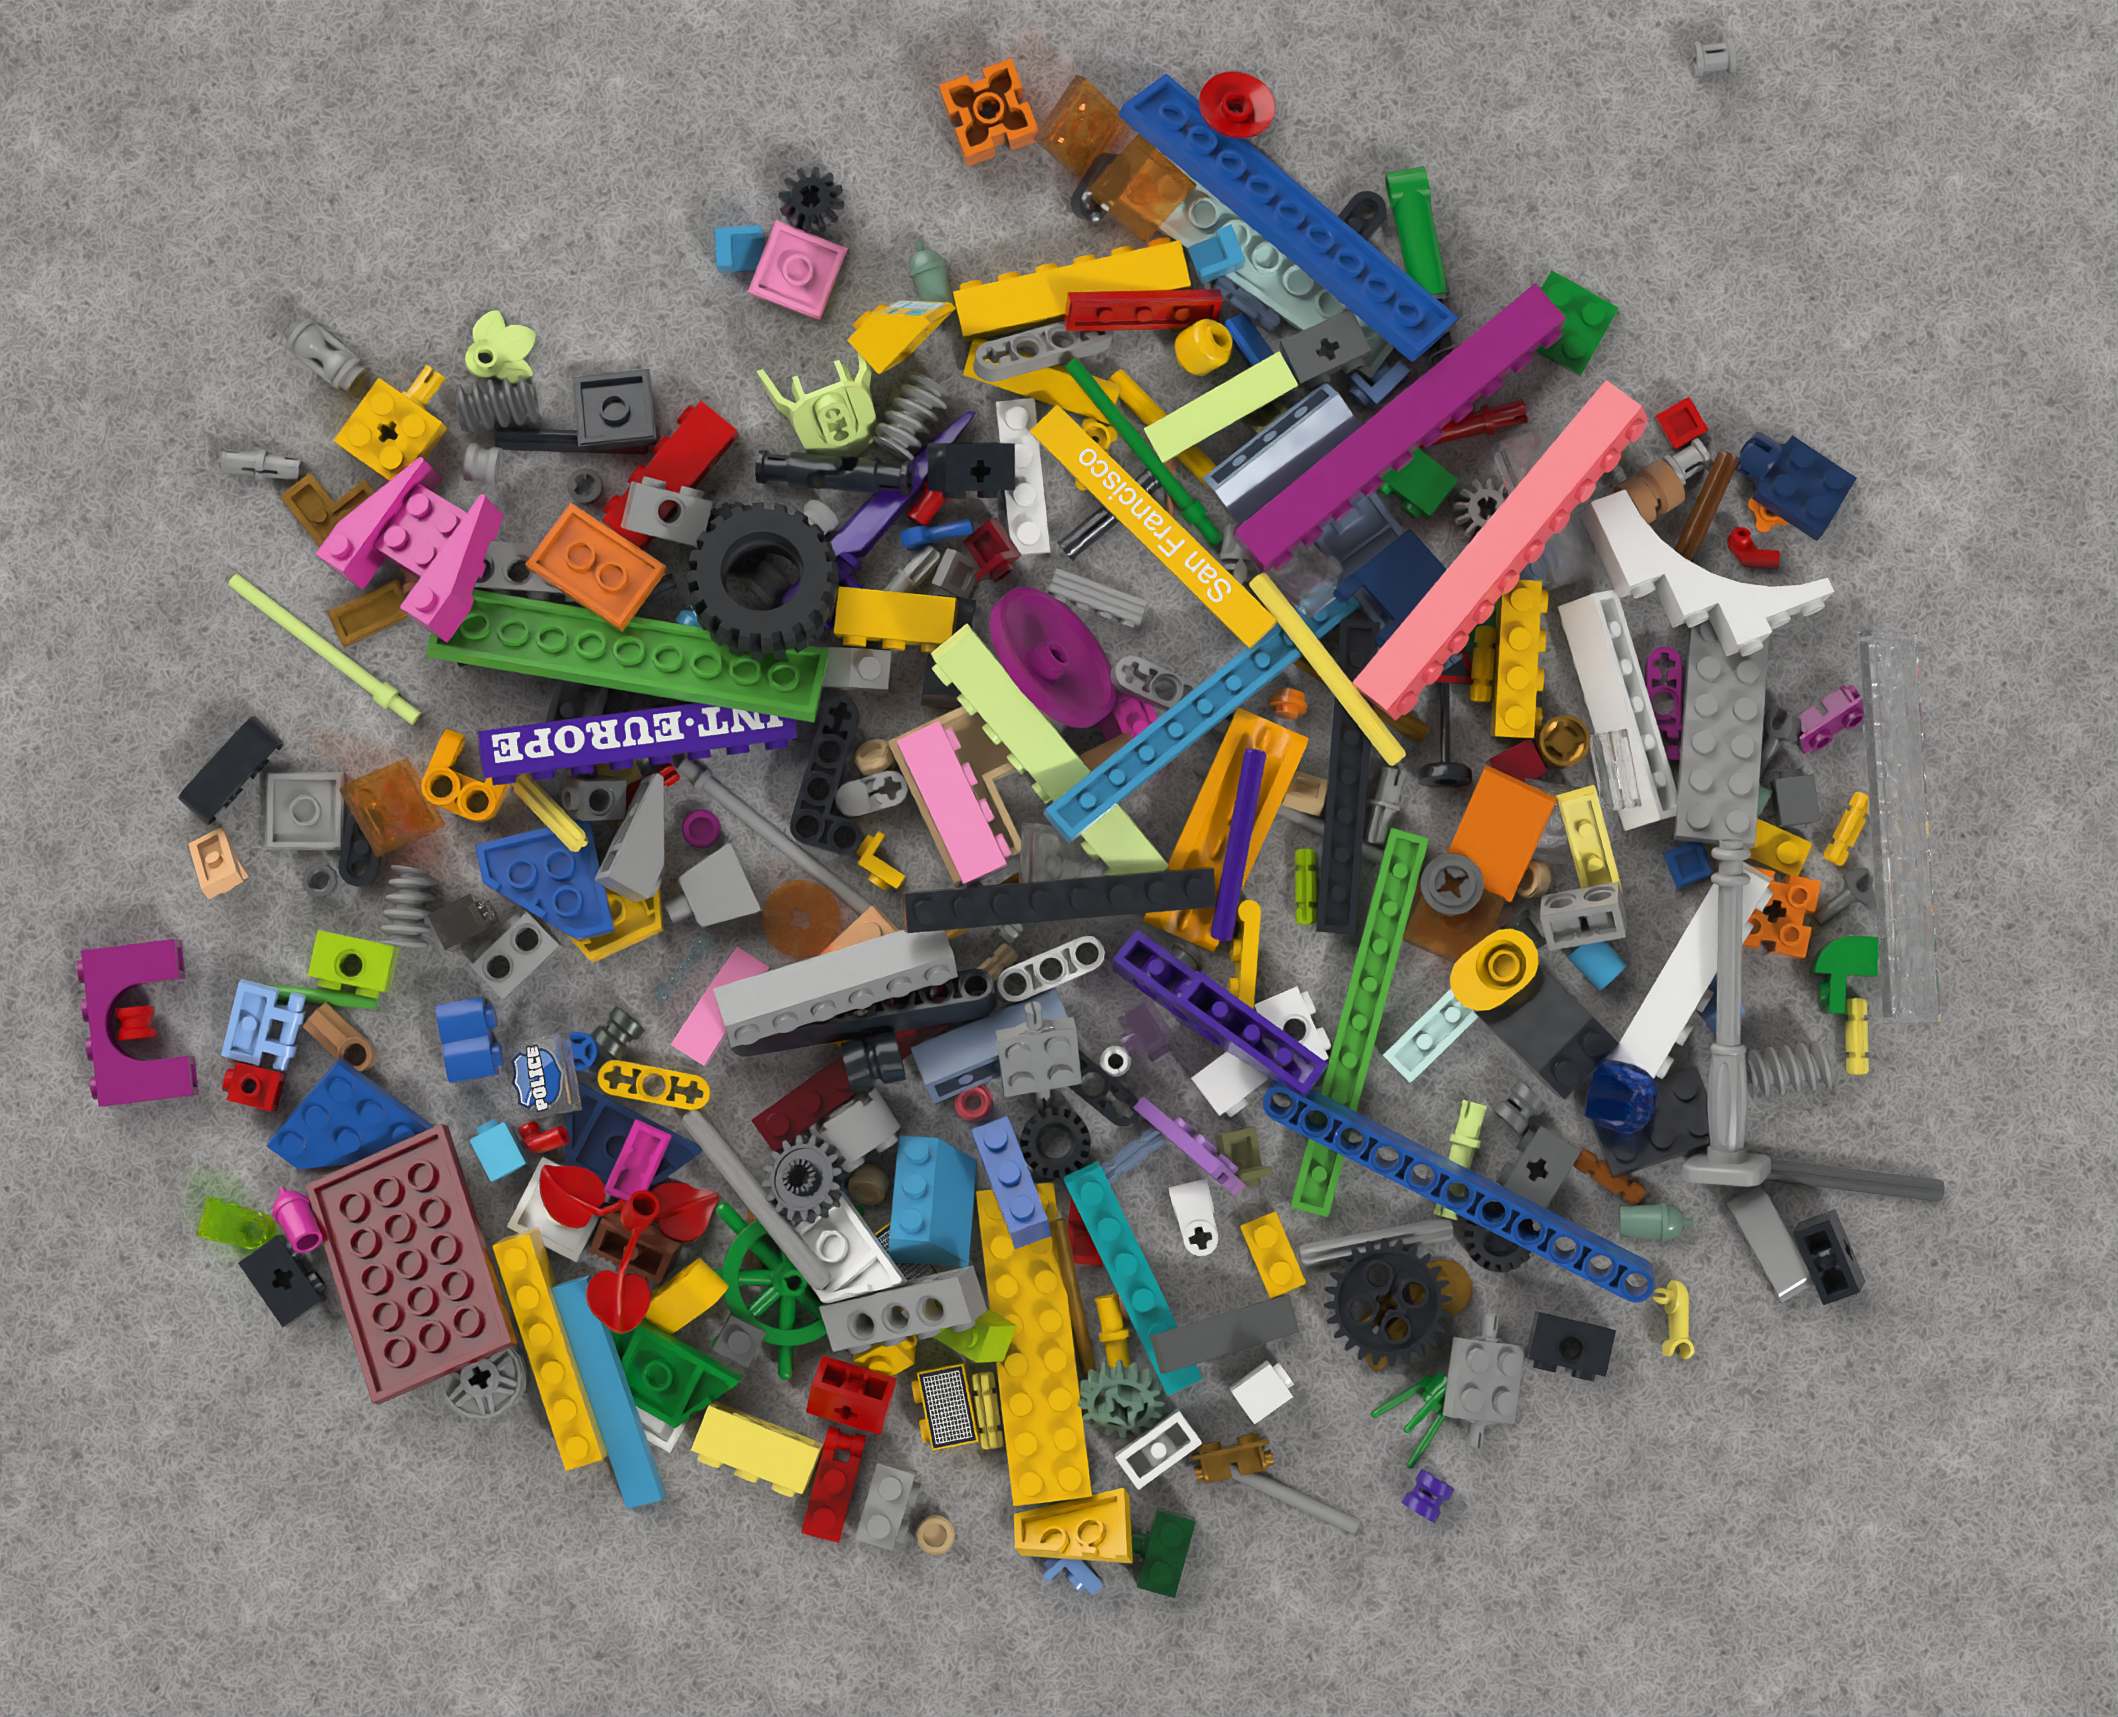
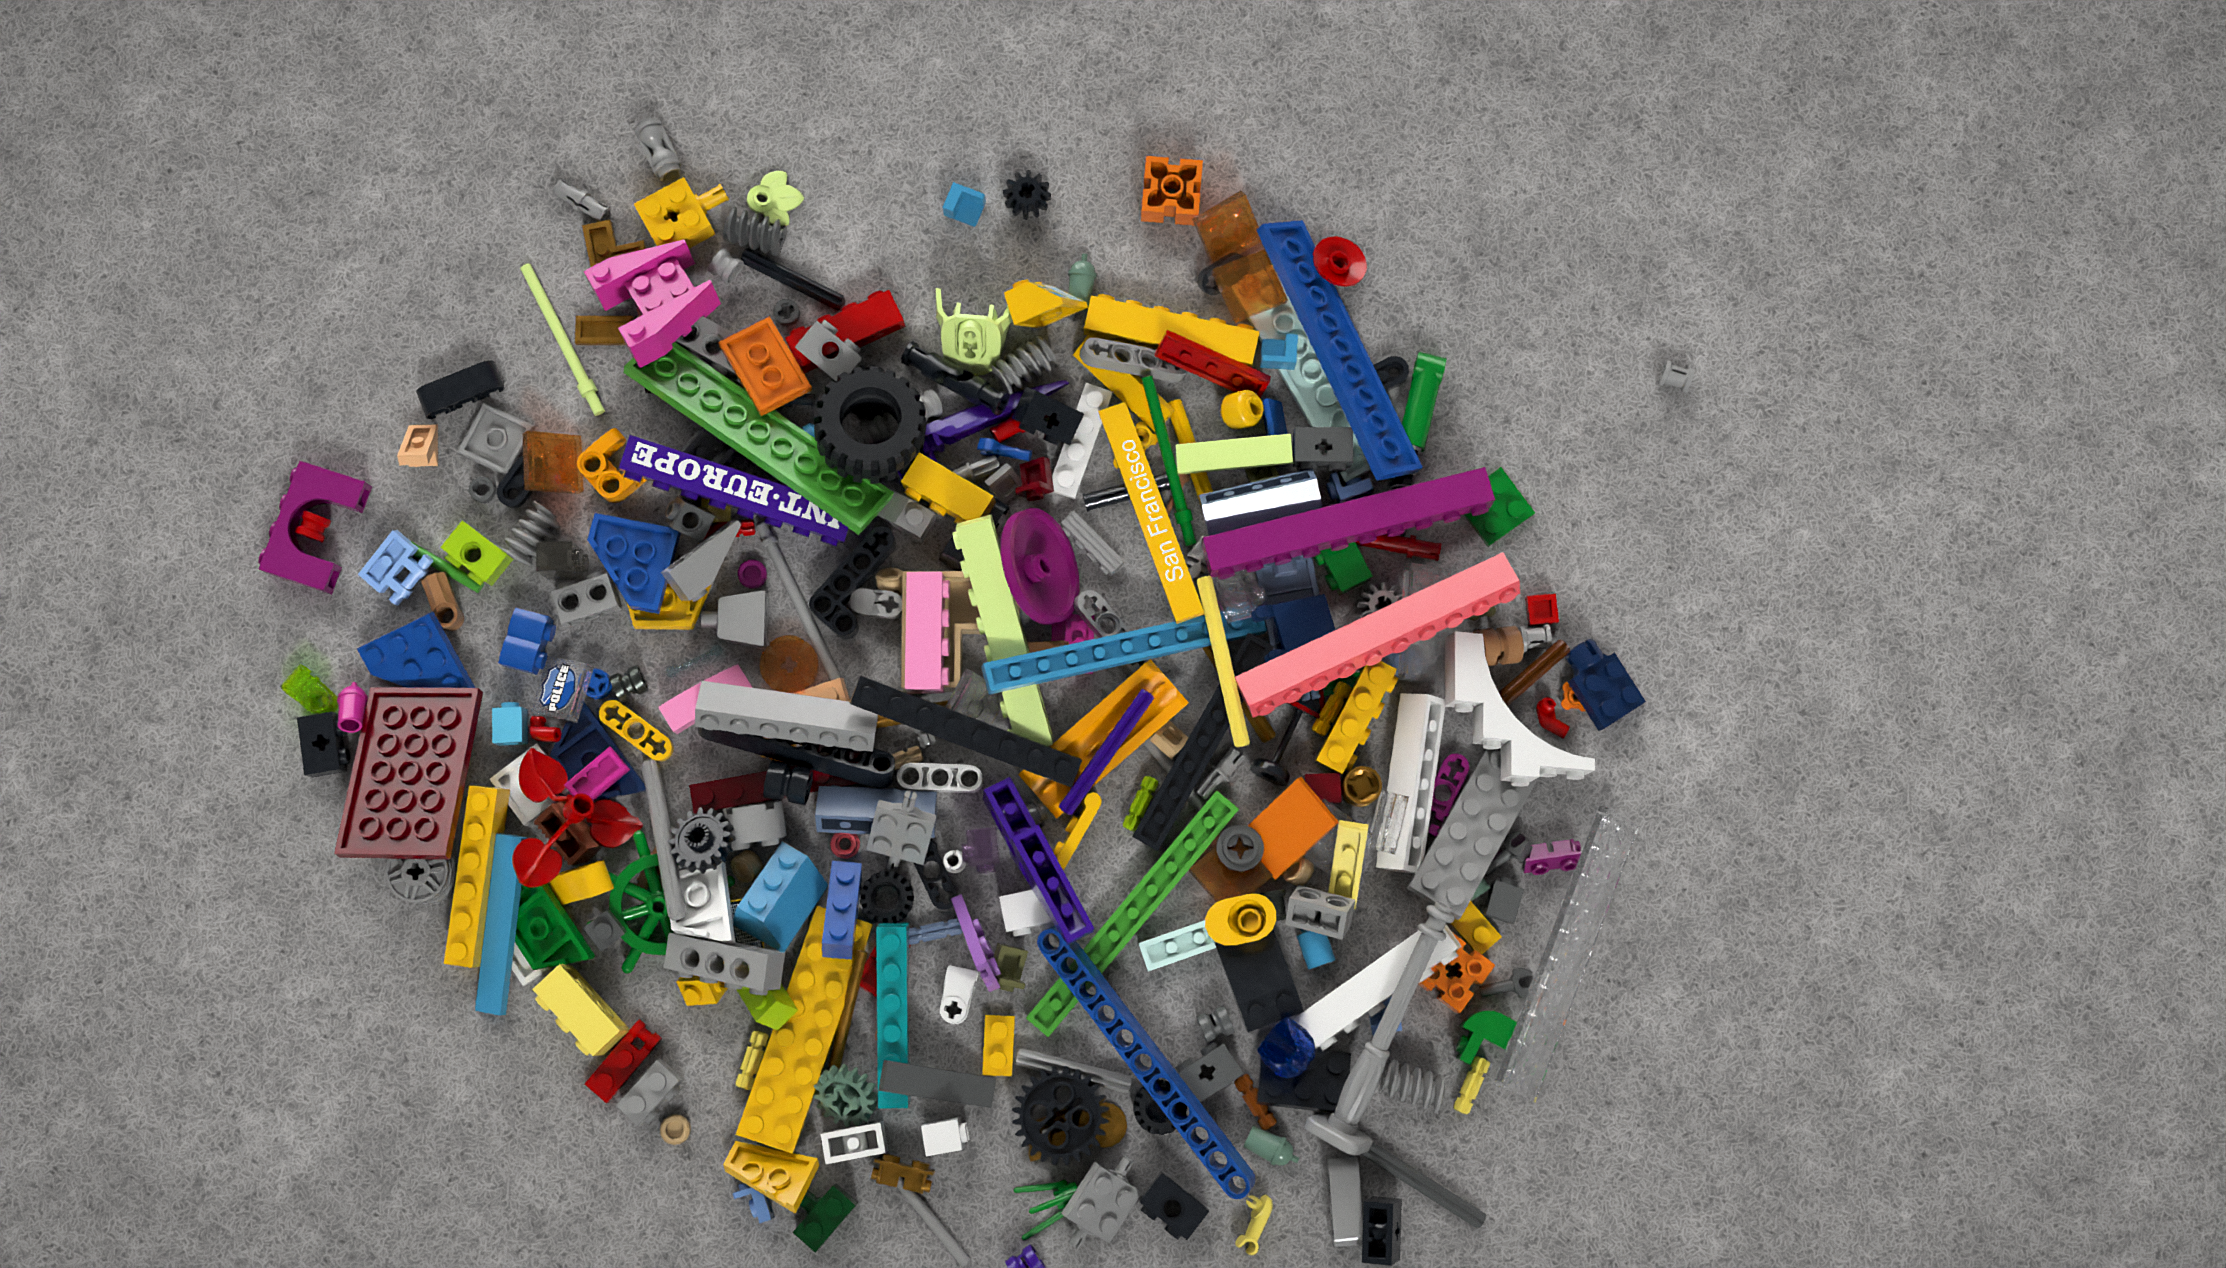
camera: 20 degrees right, 5 degrees down
red brick [222,1062,287,1111] -> none
light yellow axle [511,774,588,852] -> none
tile [572,369,657,452] -> none
bright pink tile [747,220,848,322] -> none
red brick [806,1355,898,1435] -> none
yellow bracket [856,831,907,892] -> none
brick [911,1362,979,1451] -> none
yellow pin [1094,1293,1131,1368] -> none
sand blue axle [1213,275,1283,332] -> none
white brick [1254,986,1332,1060] -> none
orange plate [1268,688,1308,720] -> none
yellowish green pin [1433,1100,1487,1220] -> none
blue tile [1662,842,1714,889] -> none
yellow axle [1823,792,1875,866] -> none

